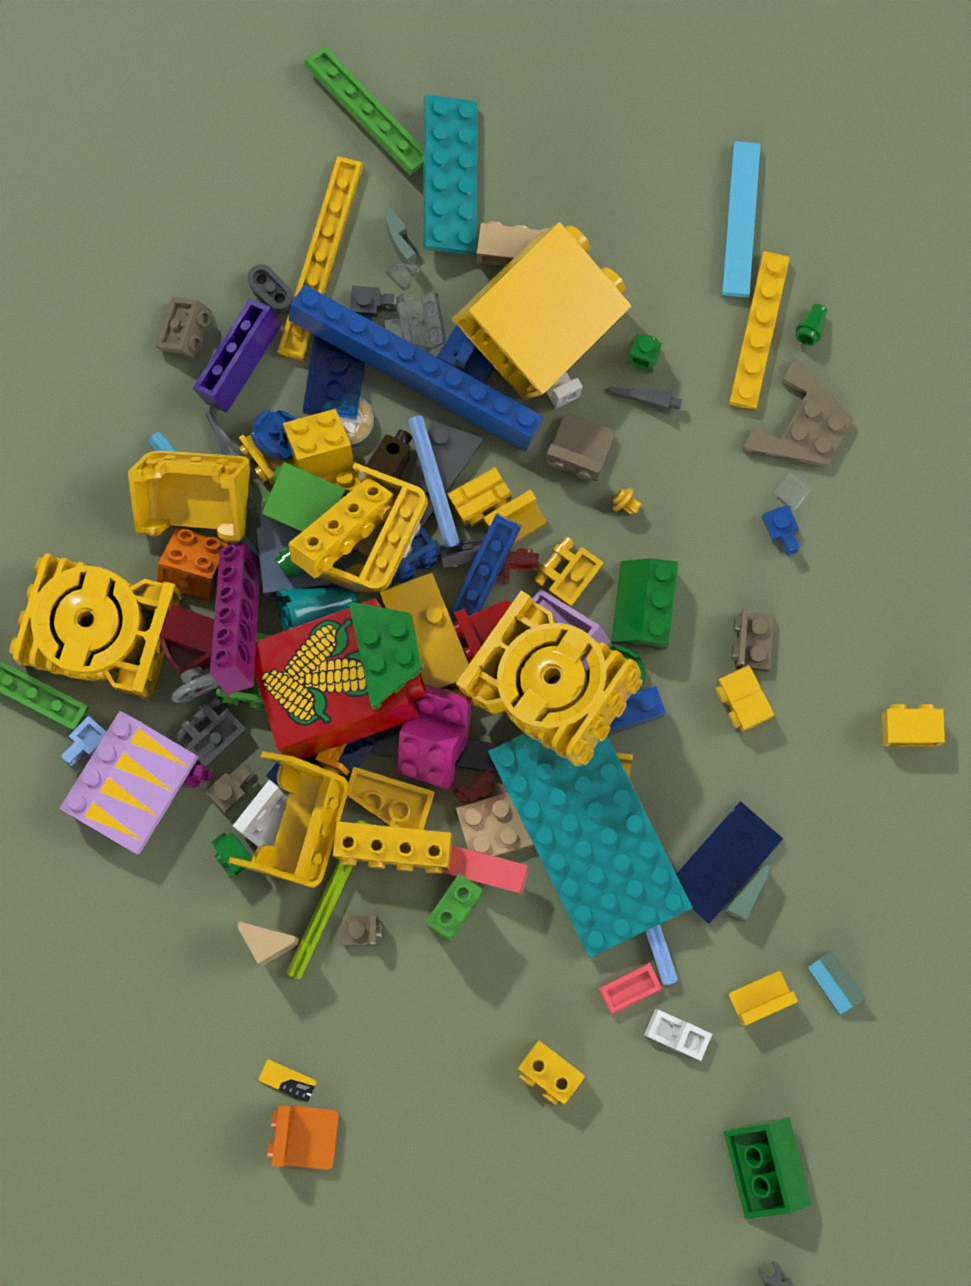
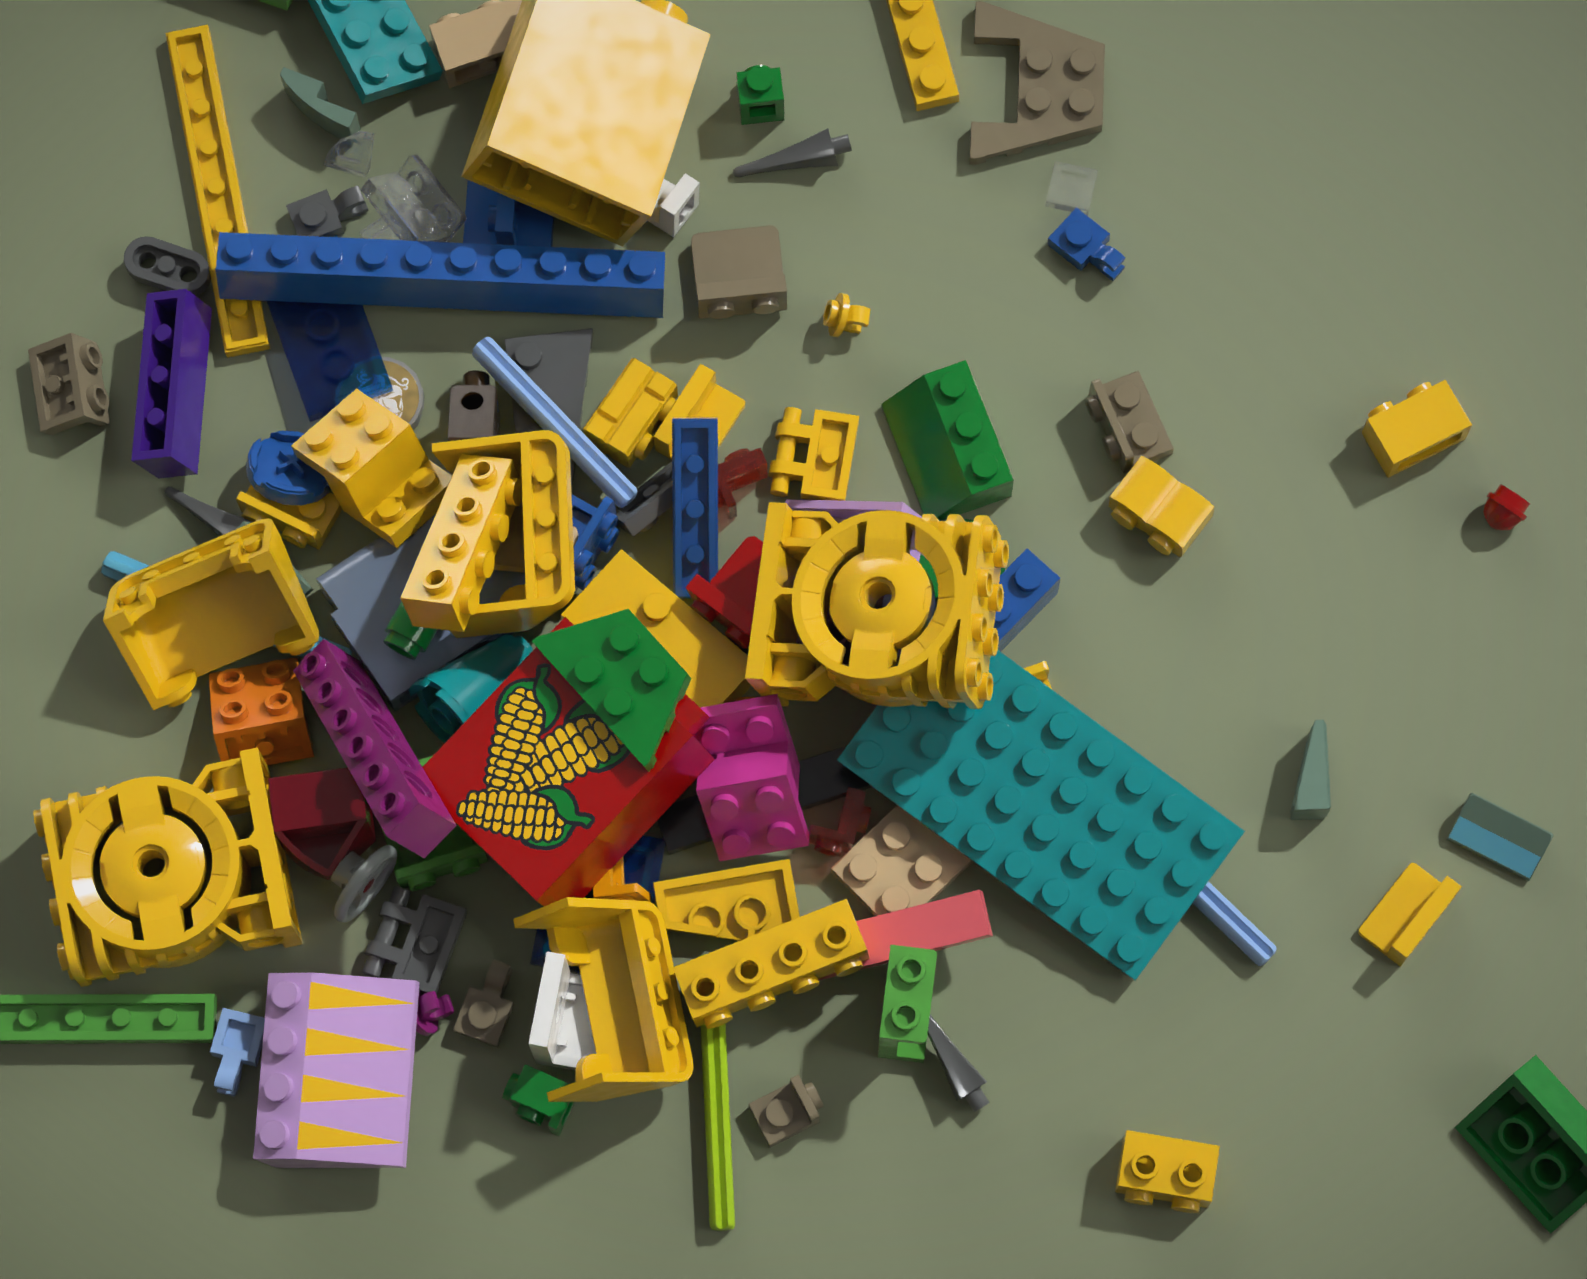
camera: 25 degrees left, 5 degrees down
tan slope [238,922,300,965] -> none
bright green panel [261,462,350,531] -> none
coral tile [598,963,663,1014] -> none
white slope [644,1009,712,1061] -> none
clear blue tile [676,801,783,924] -> none
none -> dark grey piece [928,1014,990,1112]
none -> red plate [1483,484,1530,530]

